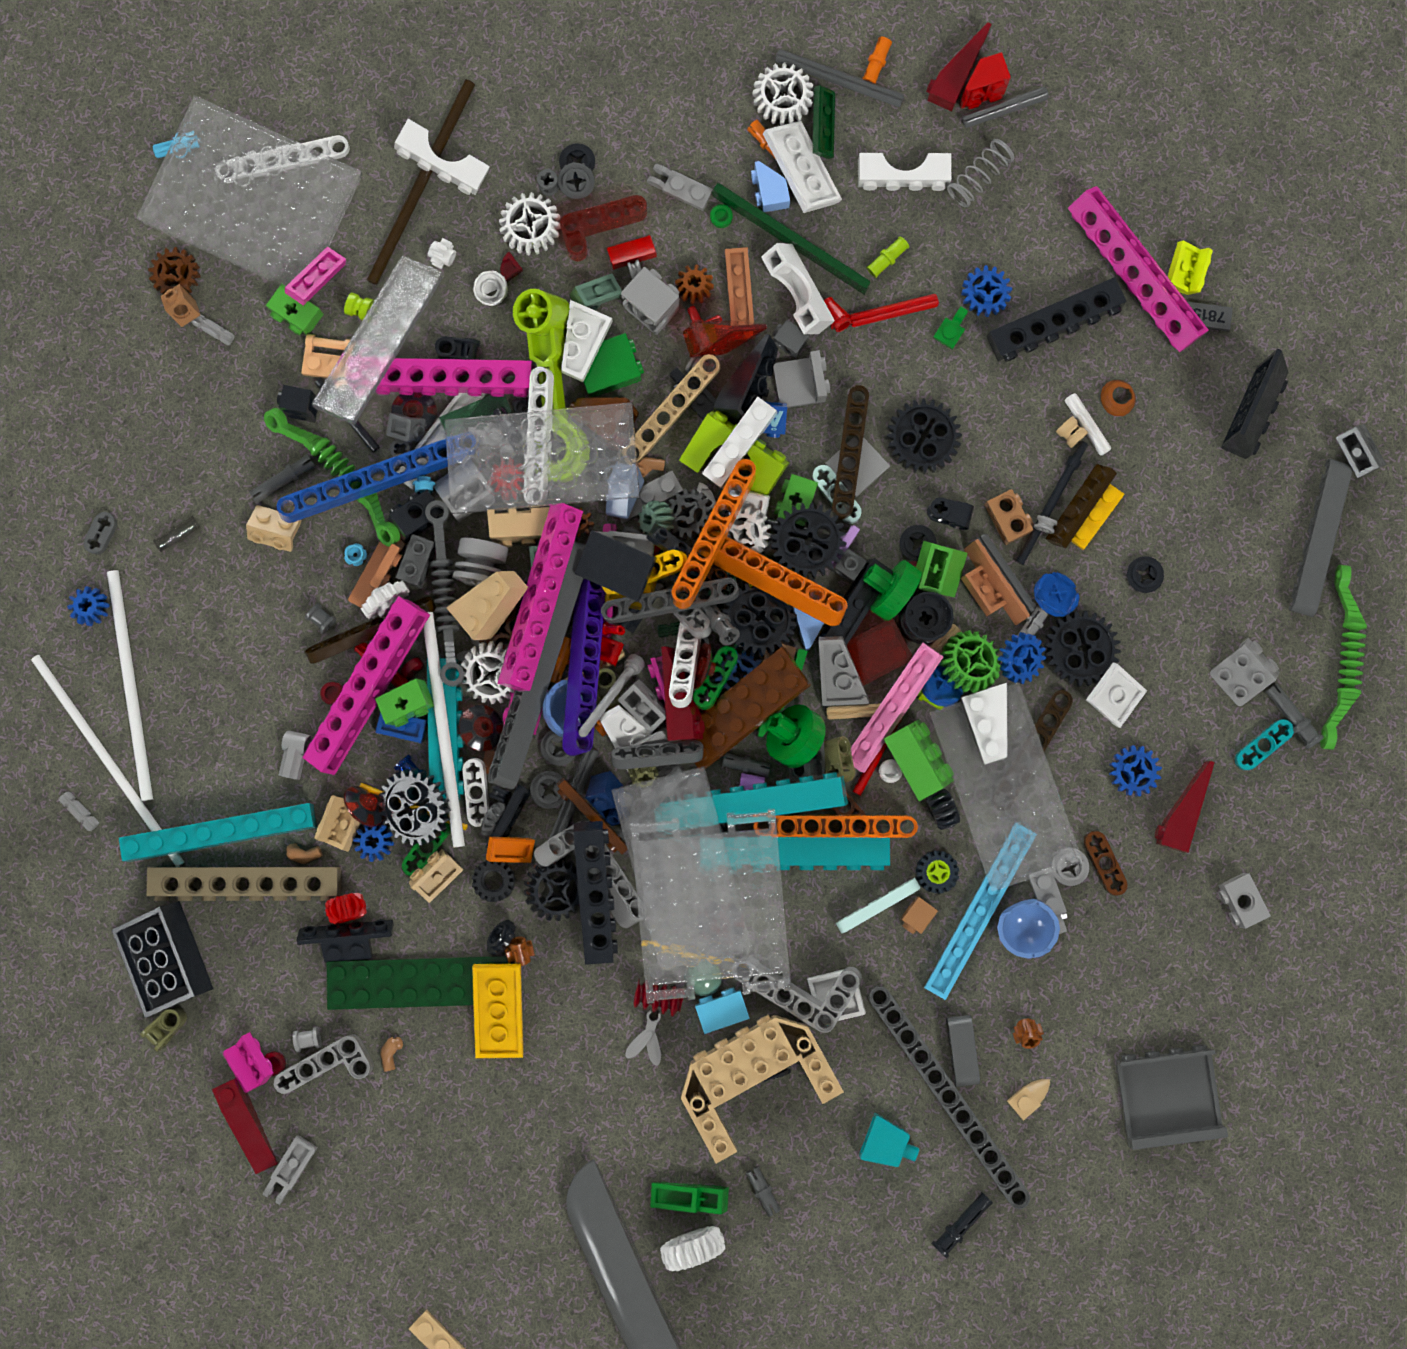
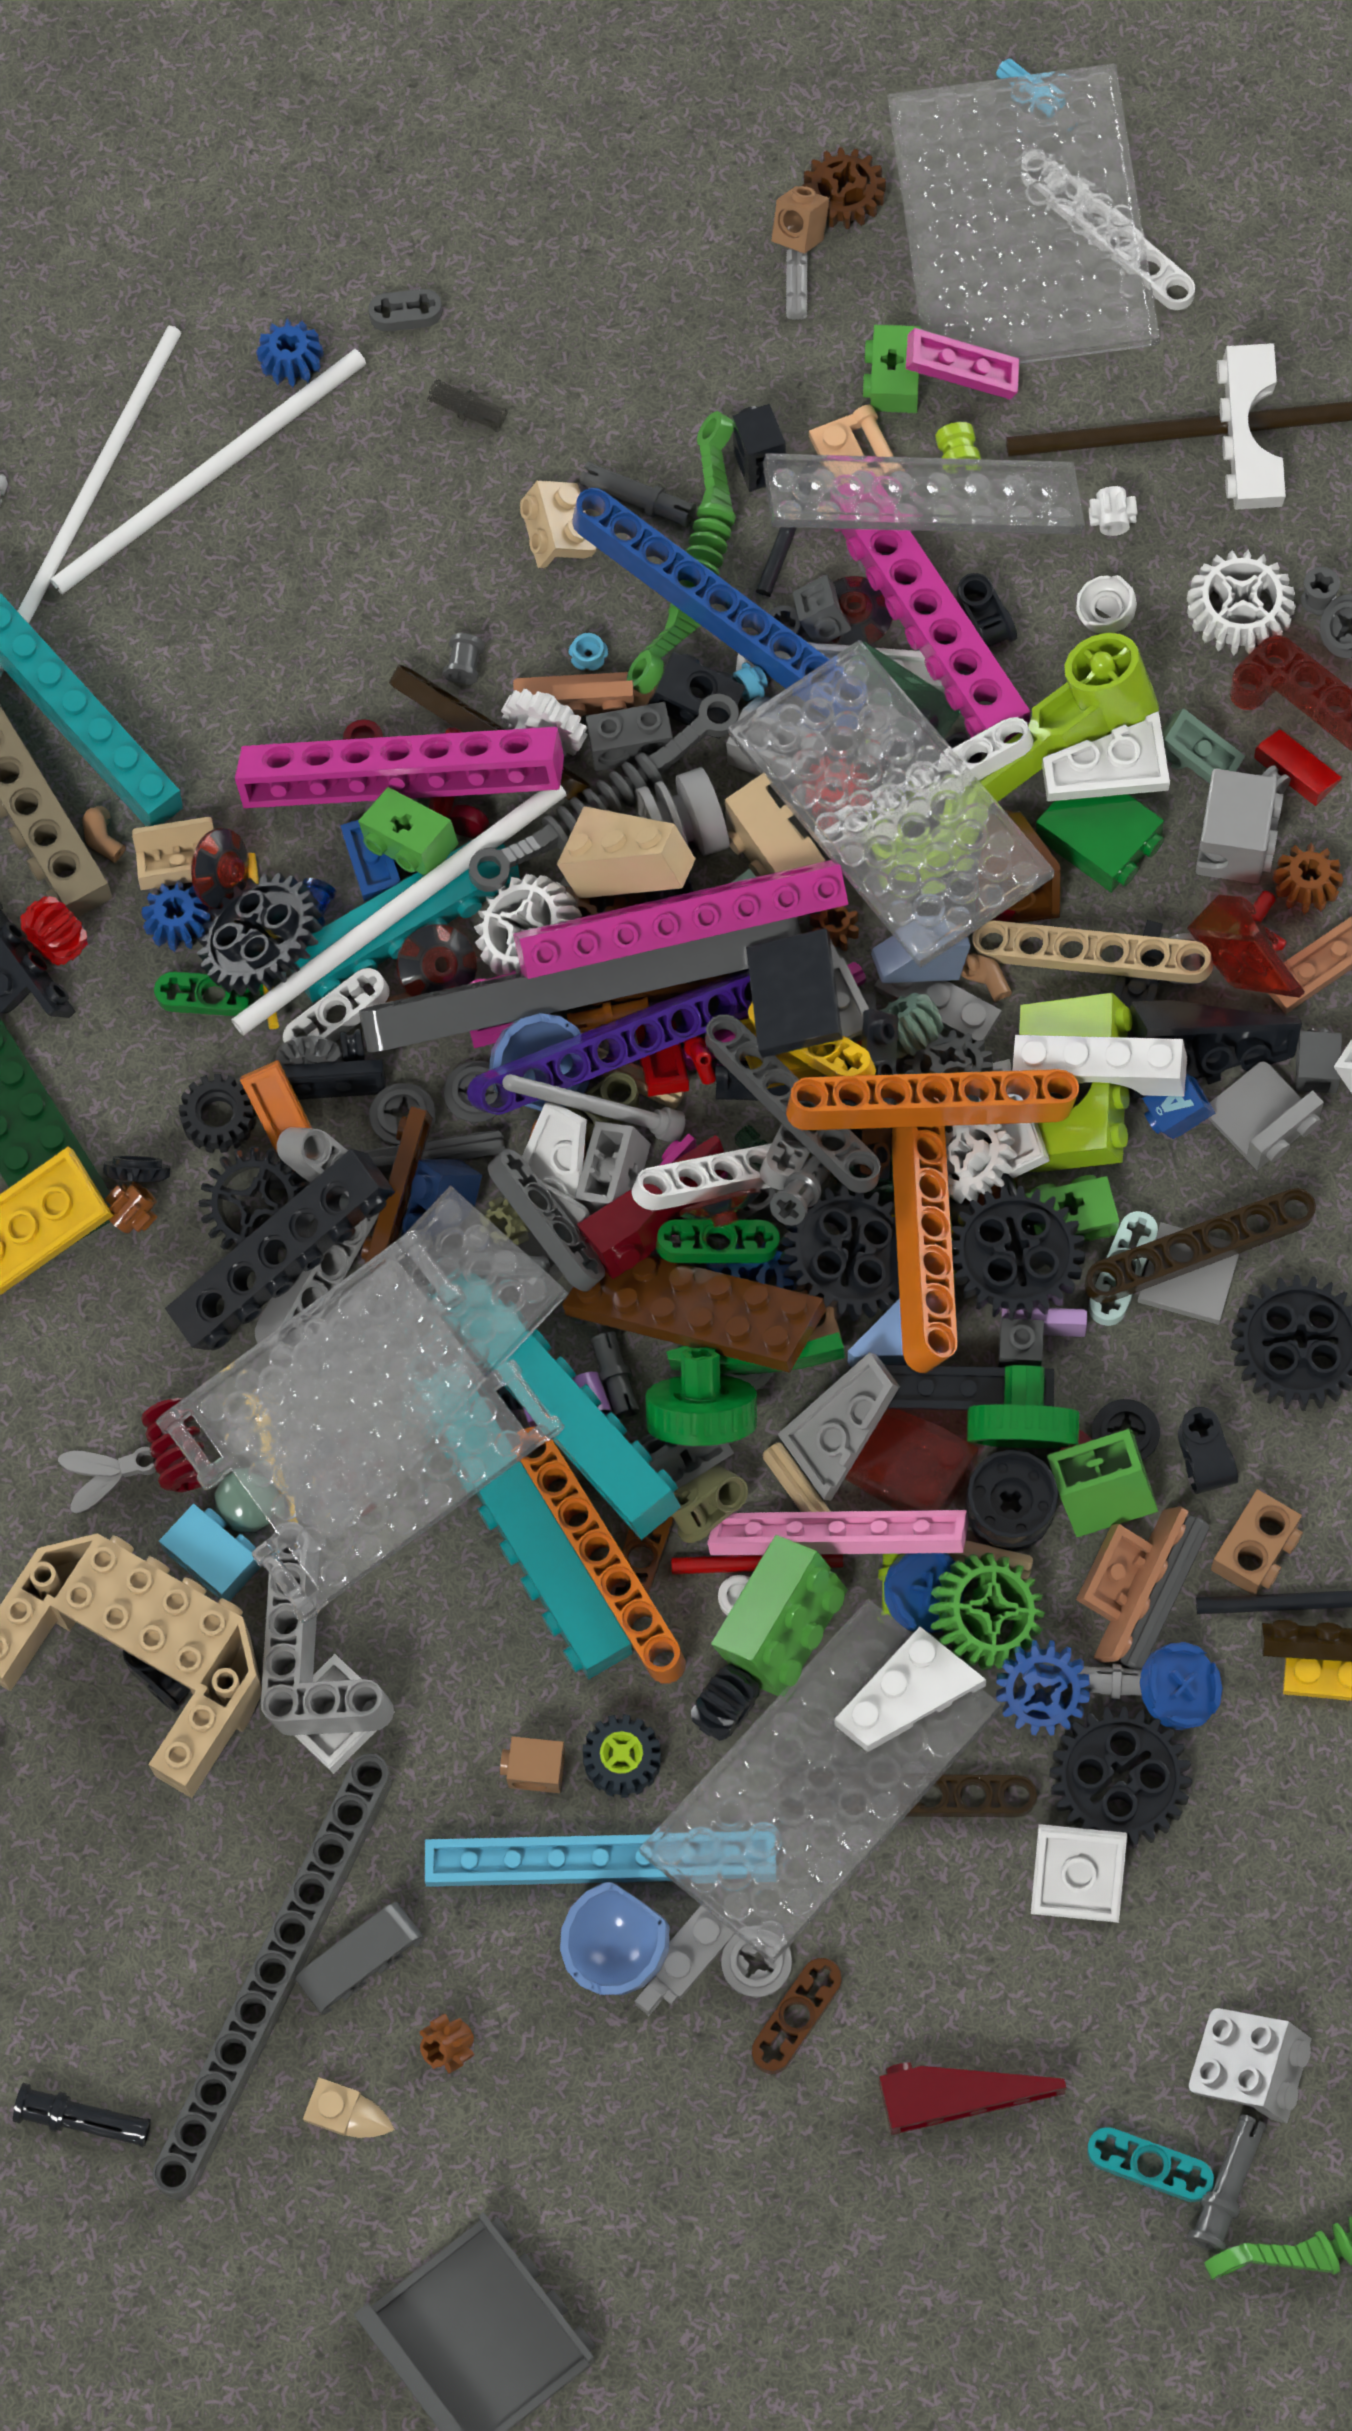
camera: 65 degrees right, 15 degrees down
light grey piece [279,730,313,780] -> none
tan bracket [409,849,463,903] -> none
dark red tile [500,251,523,282] -> none
light aqua beam [836,878,921,934] -> none
teal torso [859,1113,919,1167] -> none
light grey bush [1034,515,1057,534] -> none
blue gear [1109,745,1162,797] -> none
black gear [1126,556,1164,594] -> none
light grey brick [1218,873,1271,929] -> none

